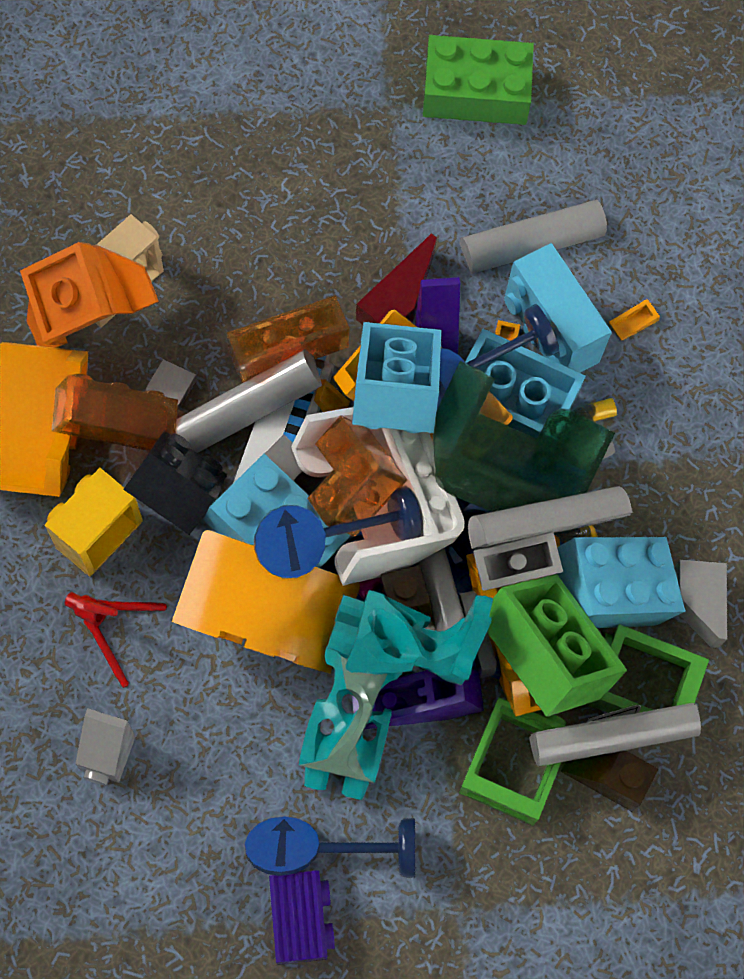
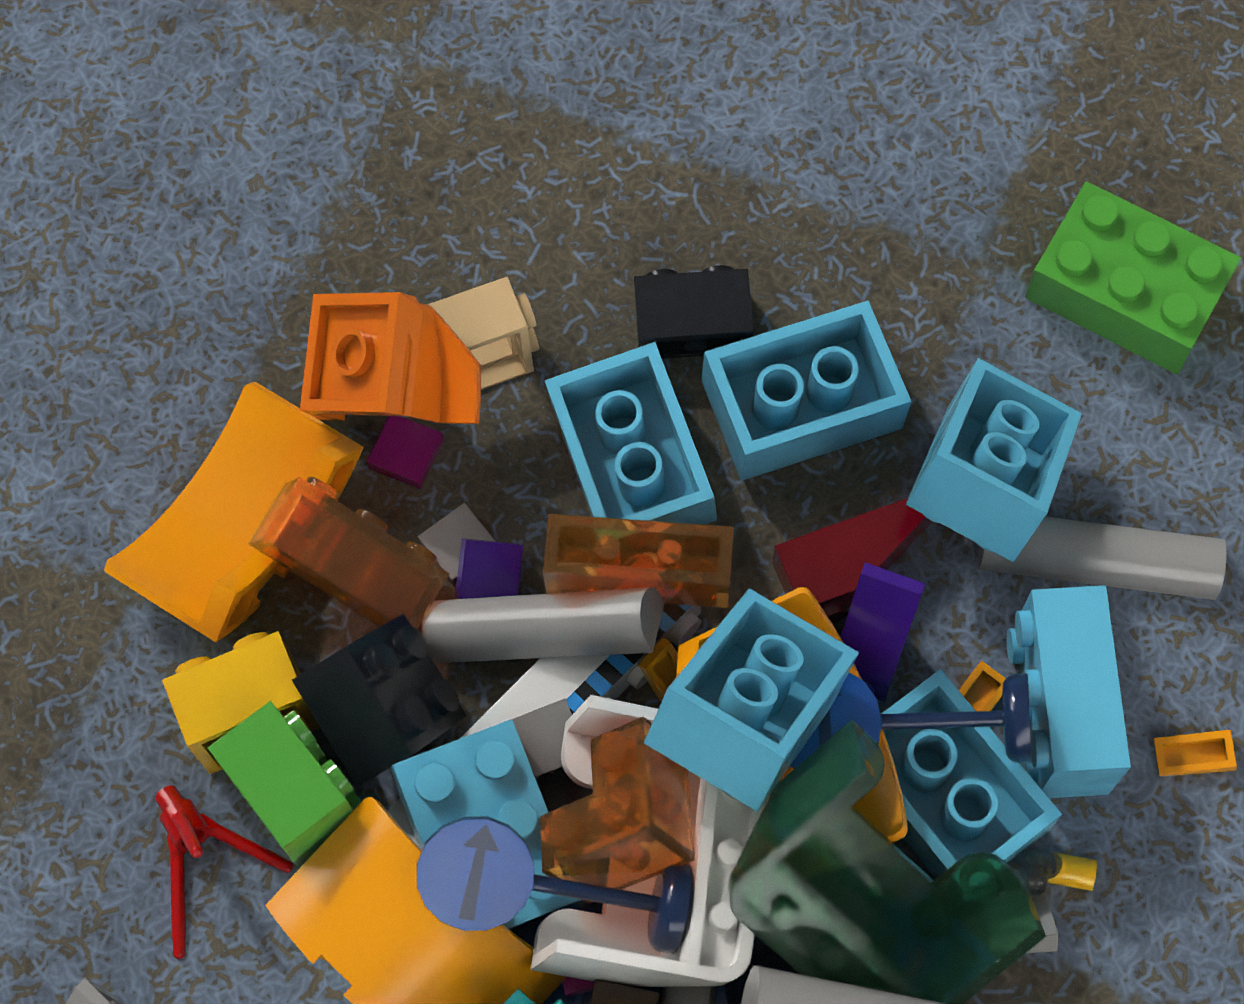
camera: 35 degrees right, 0 degrees up
none -> bright green brick [207,701,361,868]
none -> magenta tile [366,416,444,489]
none -> dark purple tile [455,538,523,599]
none -> medium azure brick [544,342,717,559]
none -> black brick [634,265,754,359]
none -> medium azure brick [701,301,912,481]
none -> medium azure brick [906,358,1082,563]

